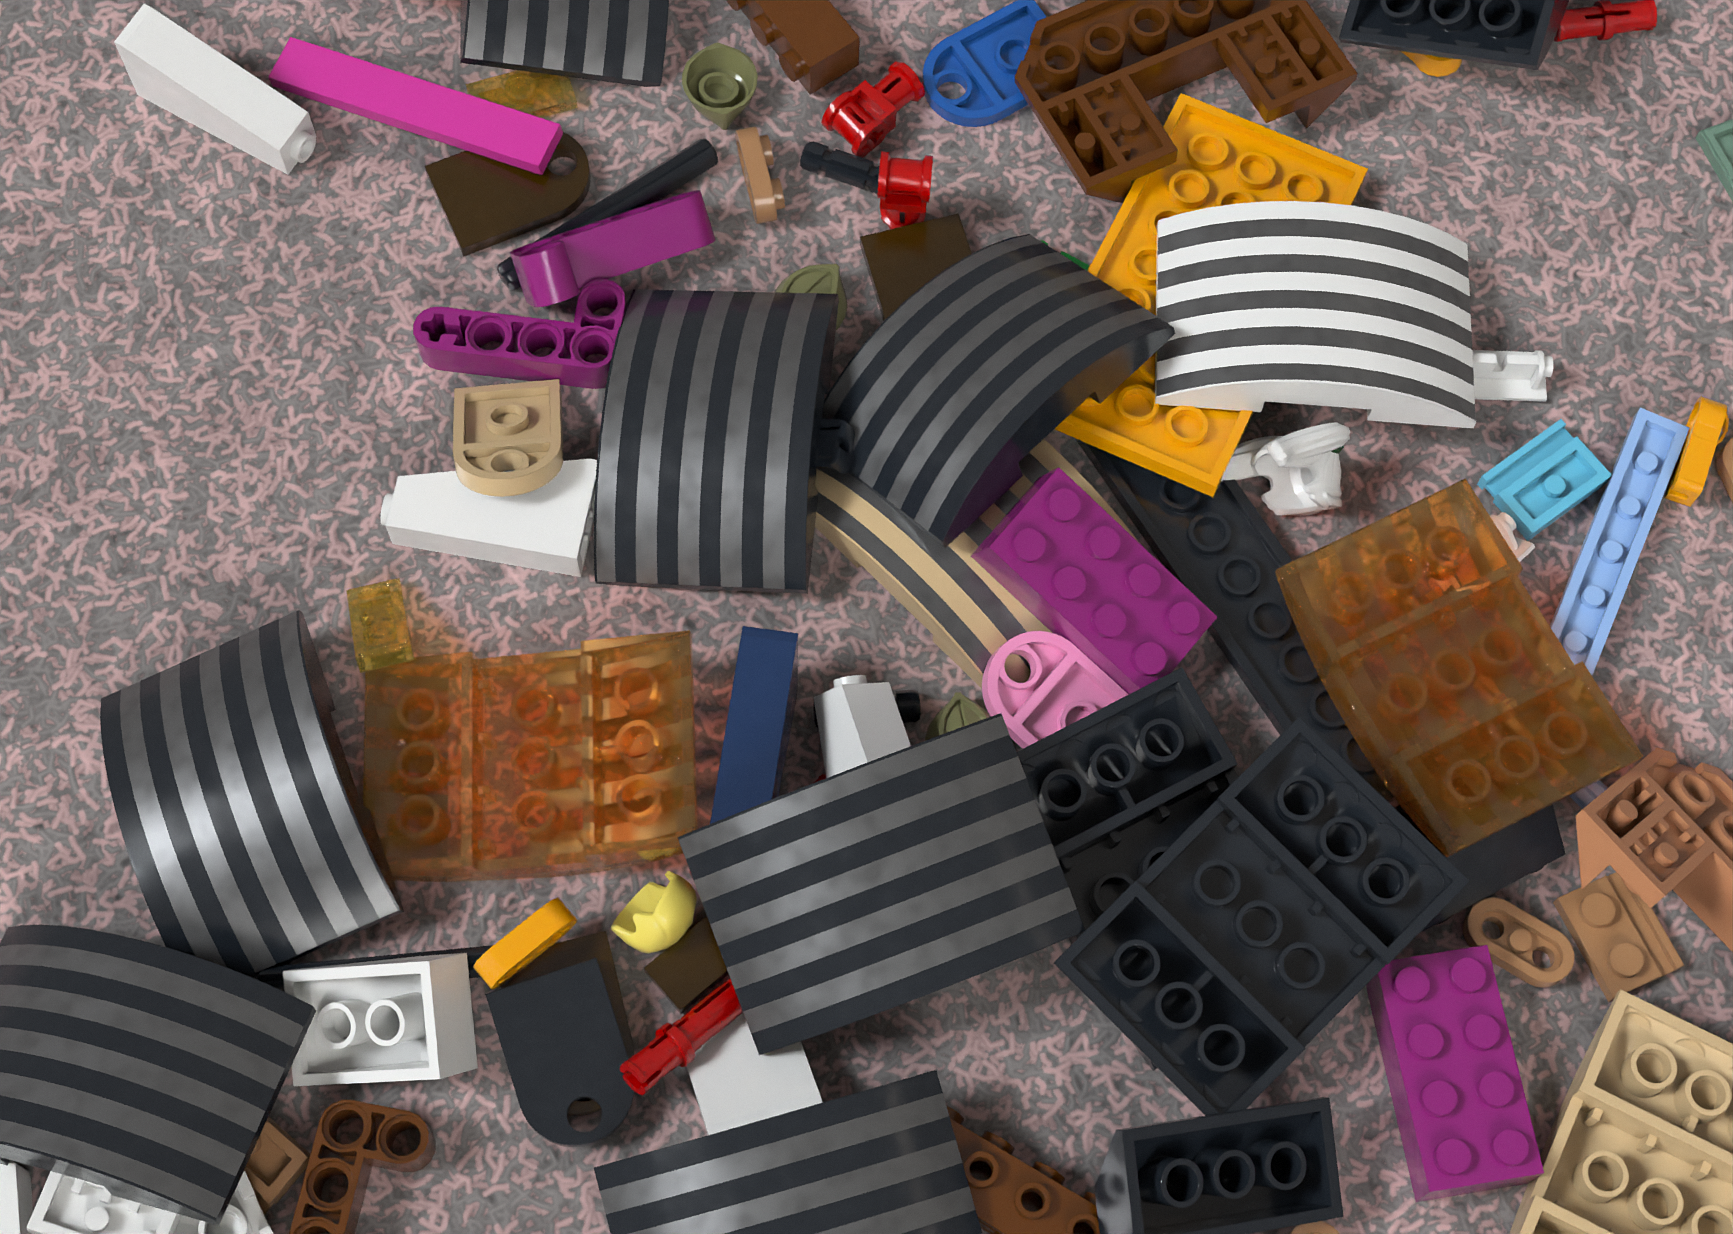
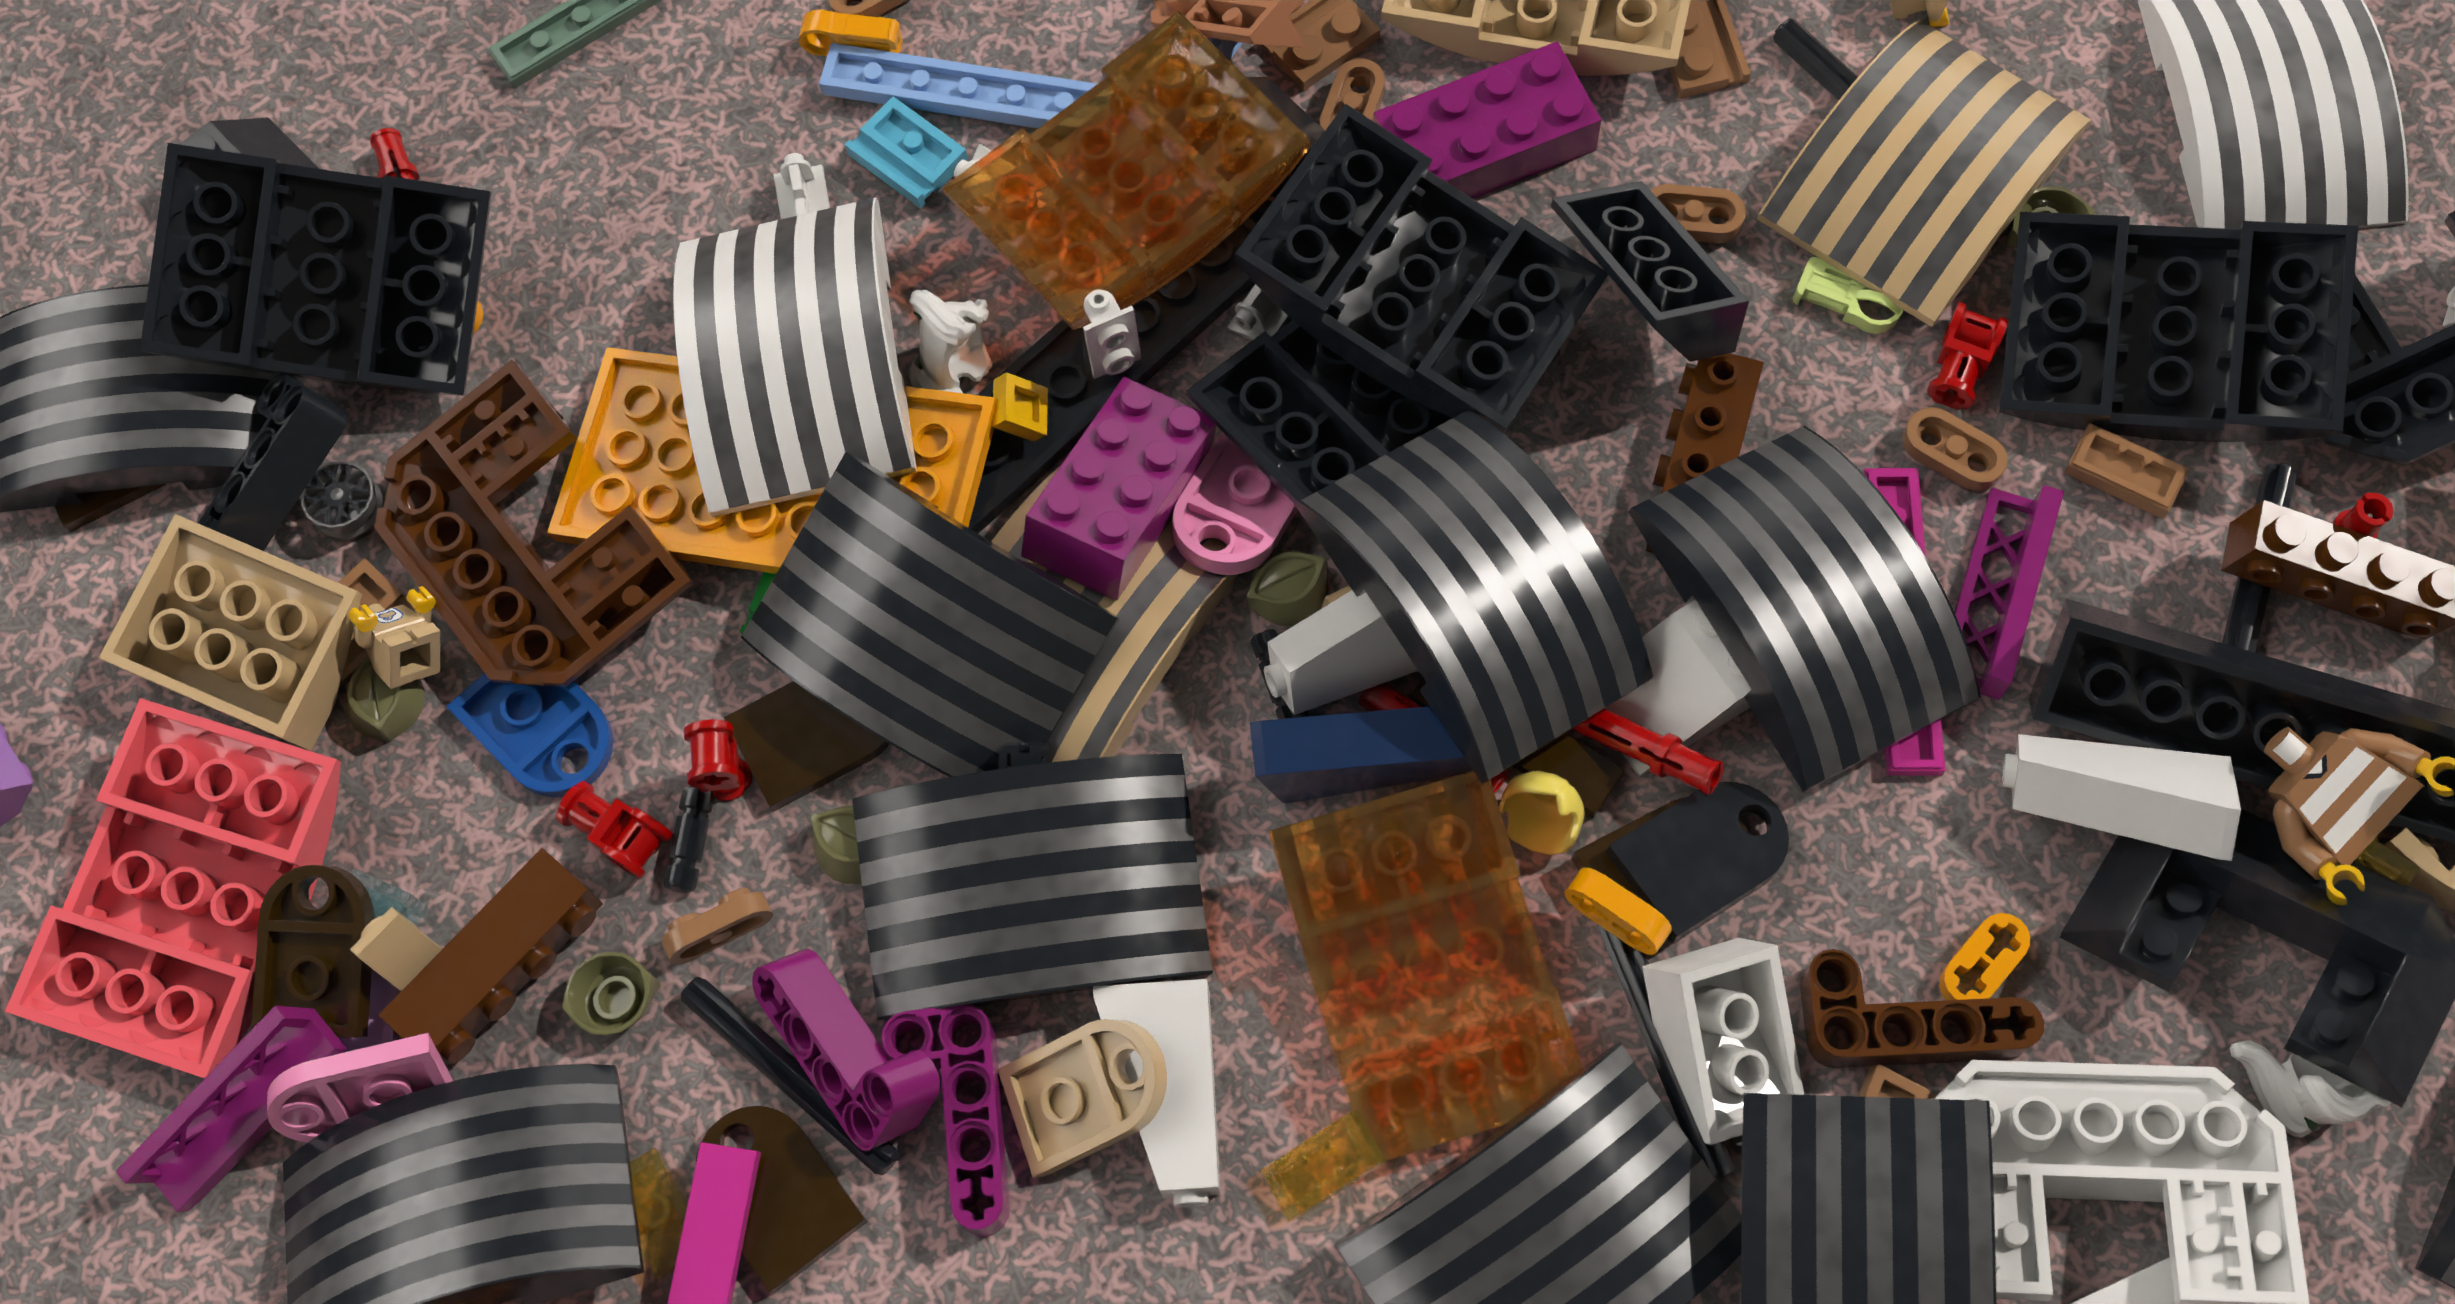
camera: 95 degrees left, 0 degrees up
none -> yellow plate [992,372,1048,442]
none -> white hinge [1083,289,1142,379]

